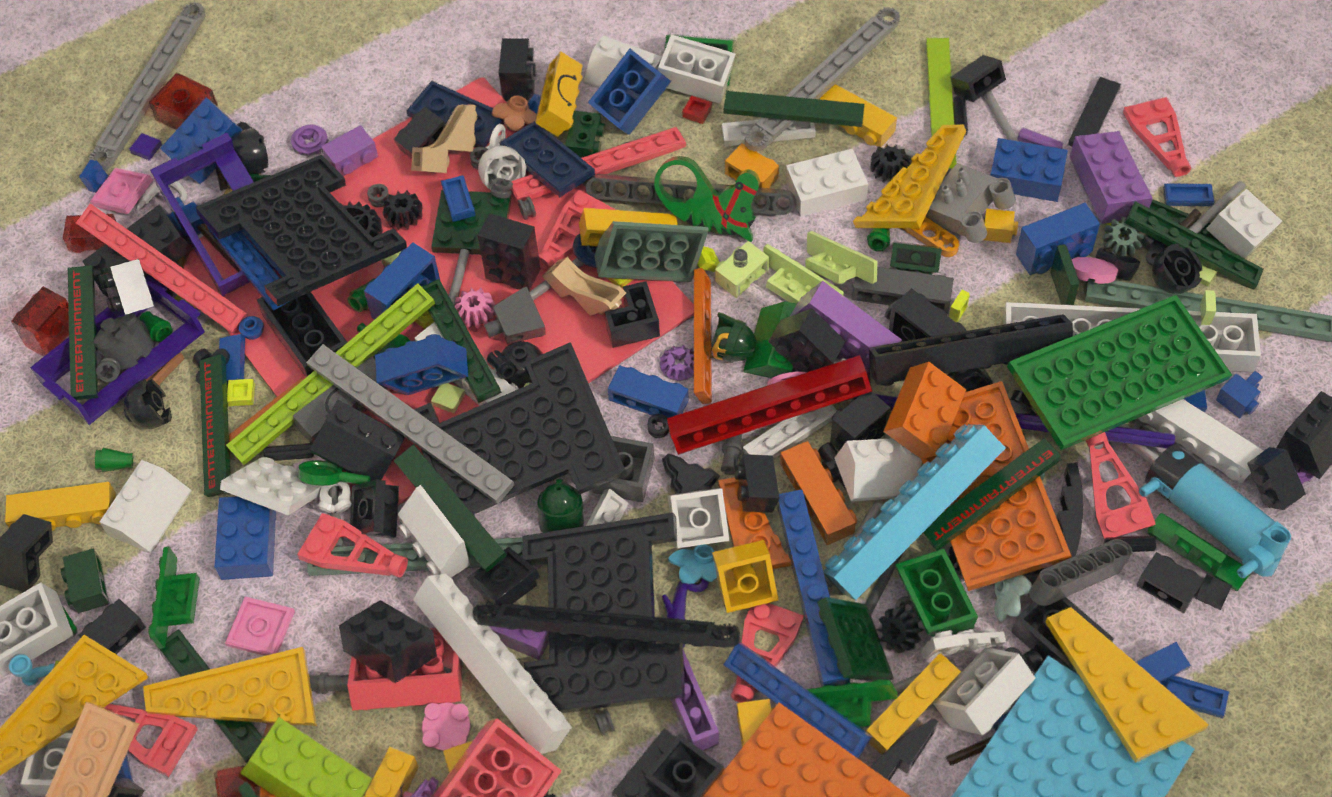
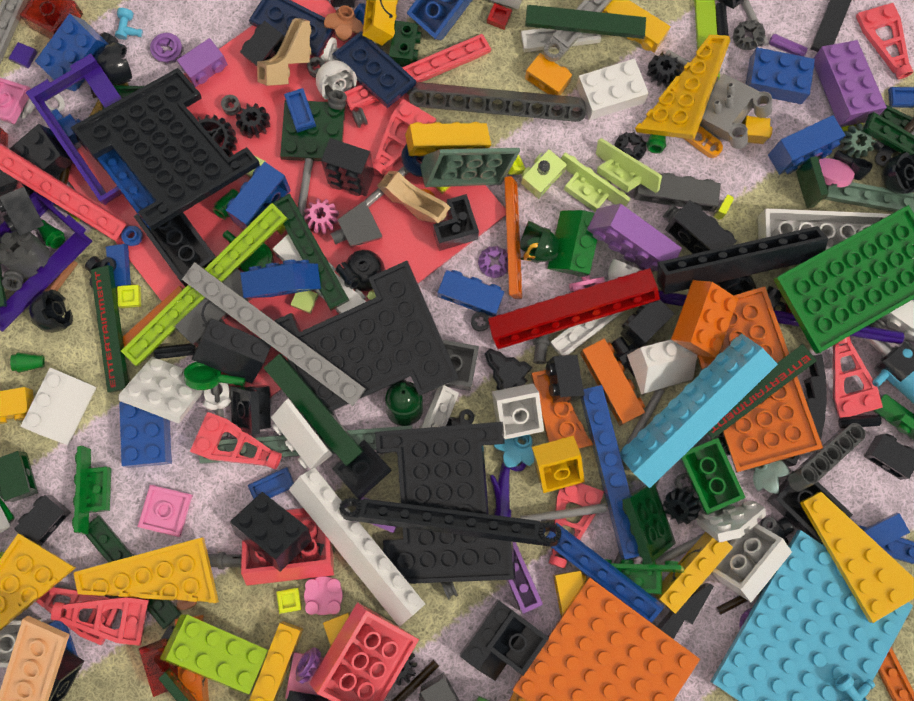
camera: 10 degrees left, 20 degrees up
green animal [654,156,760,242] -> none
black brick [768,308,846,372] -> none
dark green brick [890,241,942,275] -> none
none -> coral plate [51,597,149,646]
none -> medium azure piece [115,8,143,40]
none -> blue tile [248,467,294,499]
none -> neon yellow tile [276,587,302,614]
none -> light grey bar [520,503,607,522]
none -> black gear [614,131,646,161]
none -> dark grey gear [733,19,765,50]

